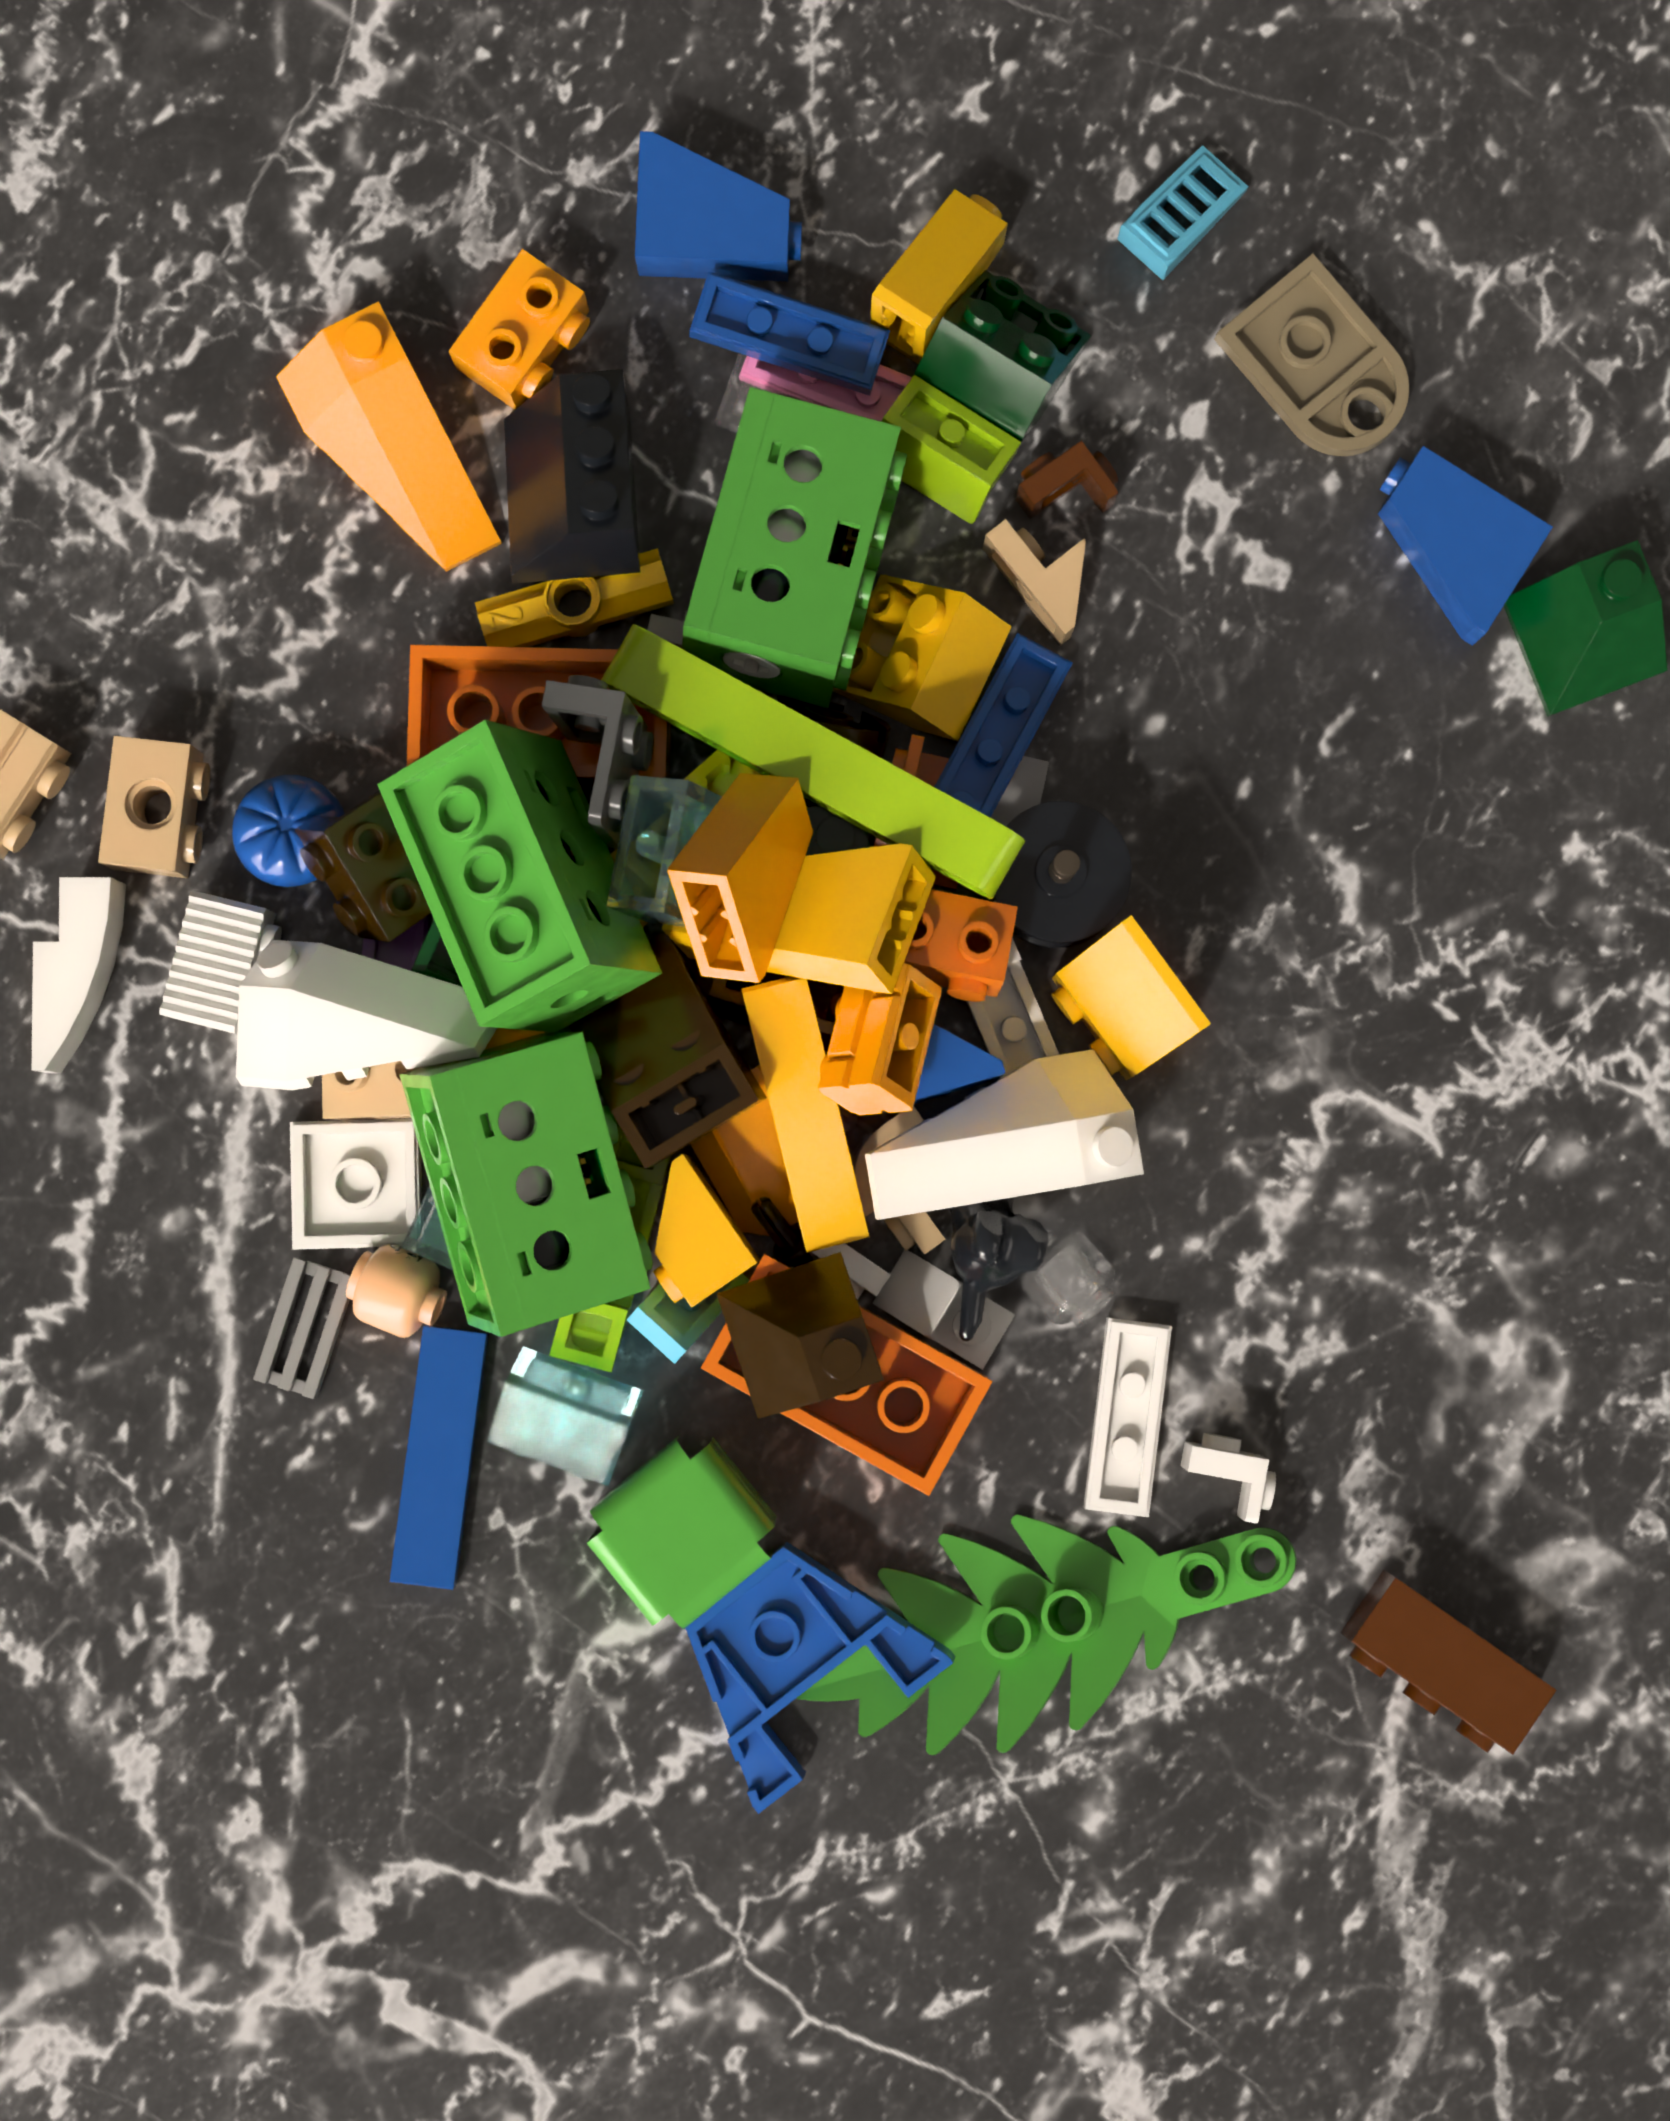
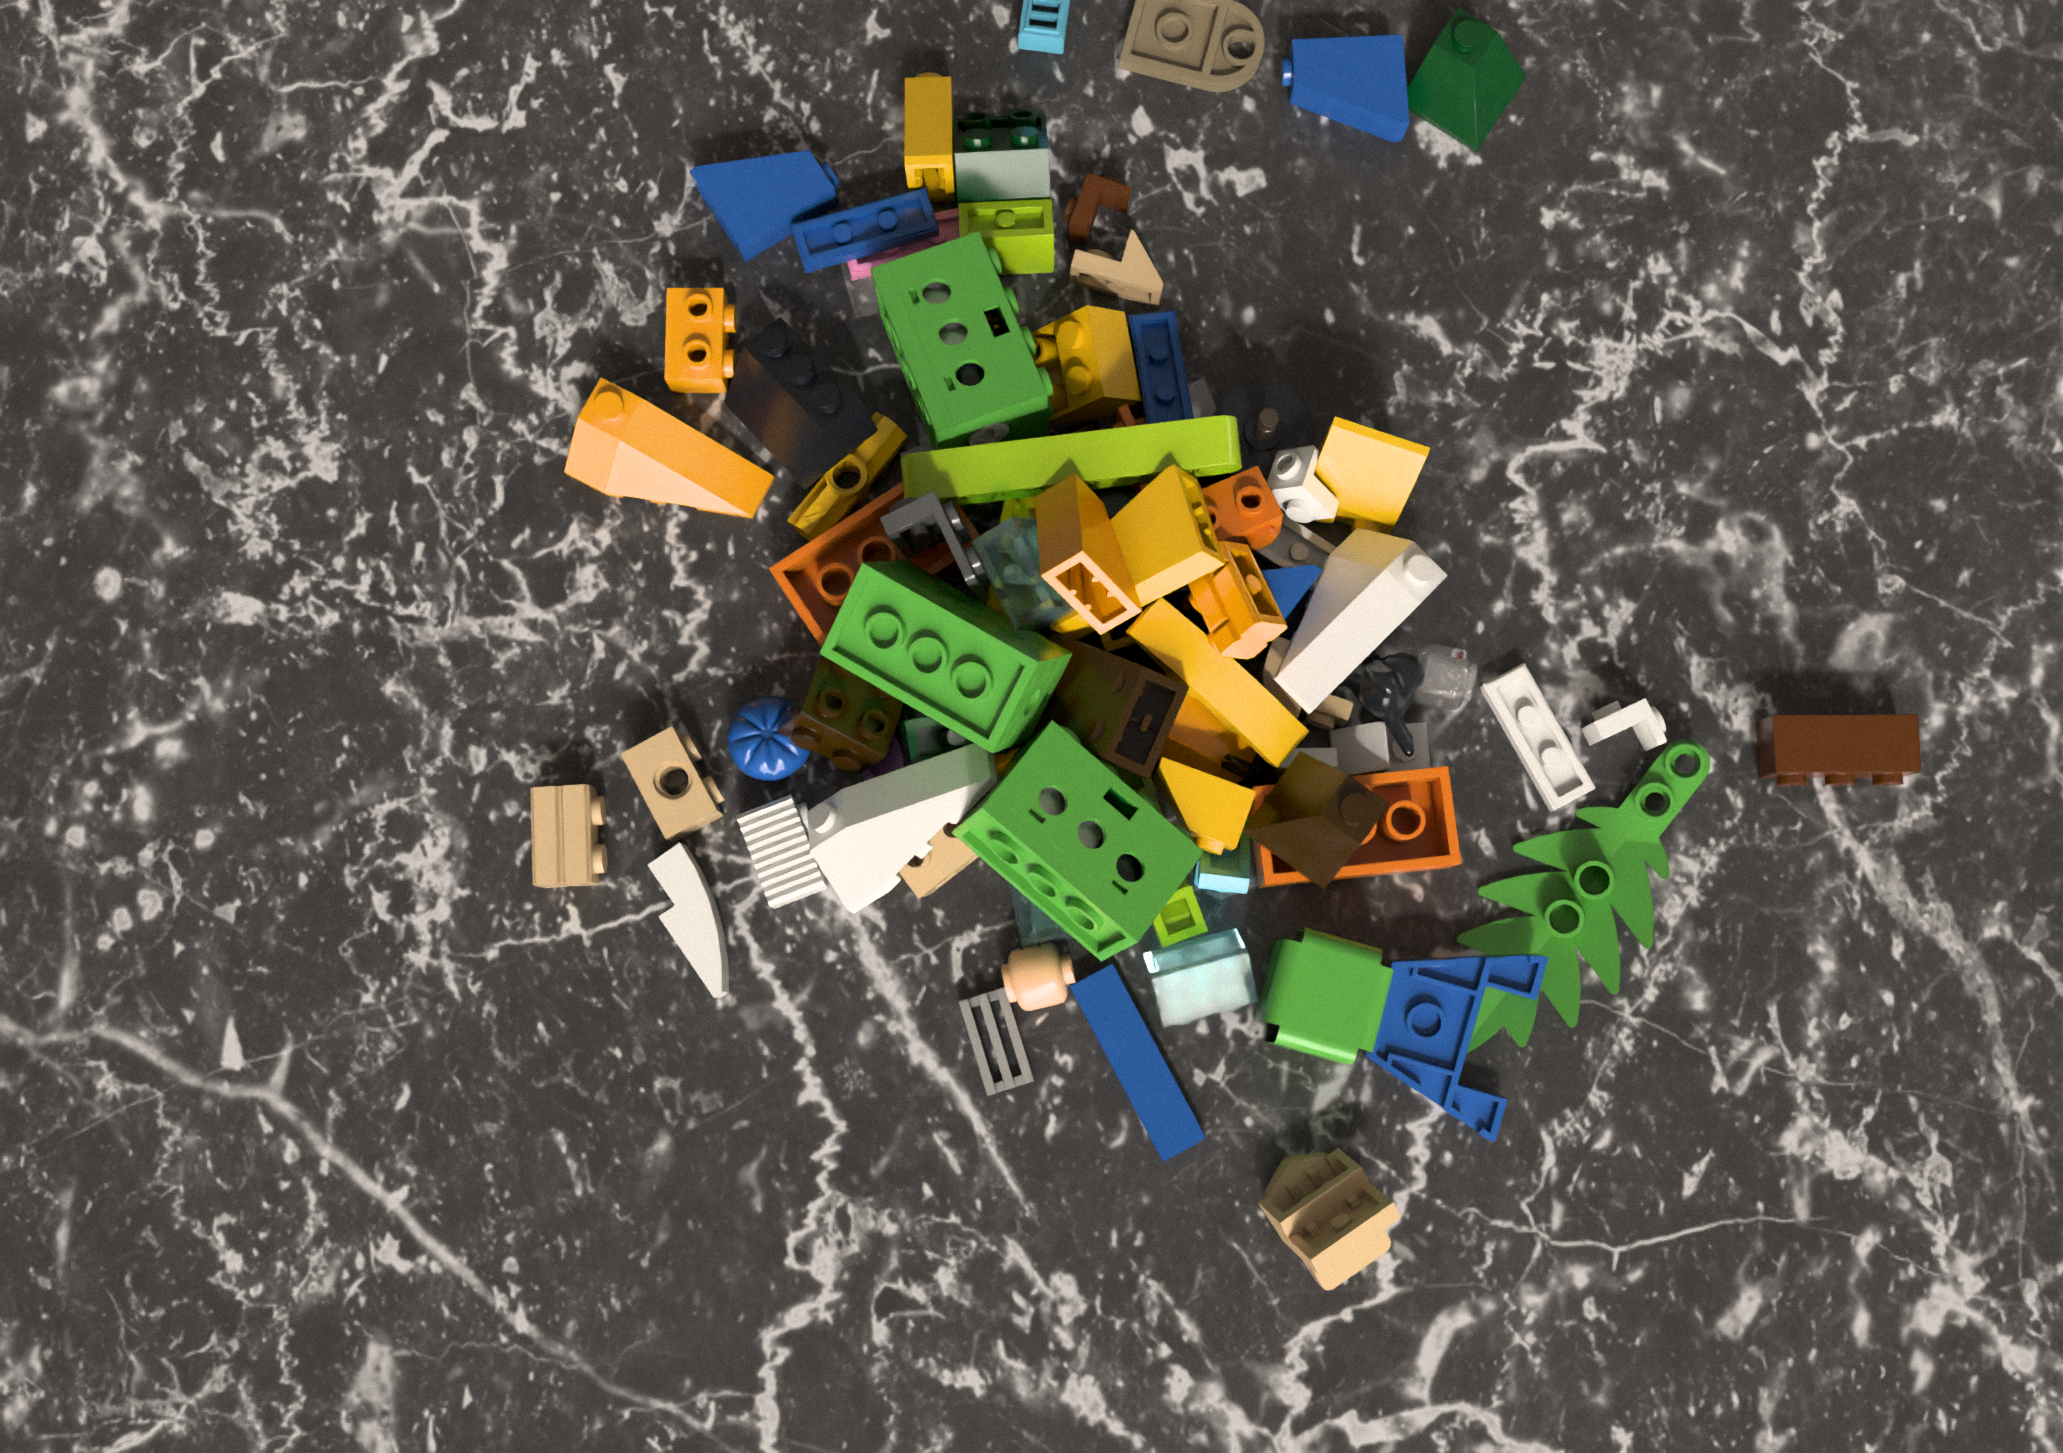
camera: 35 degrees left, 5 degrees down
white tile [290,1118,423,1250] -> none
none -> tan piece [1258,1148,1401,1290]
none -> white bracket [1267,445,1340,523]

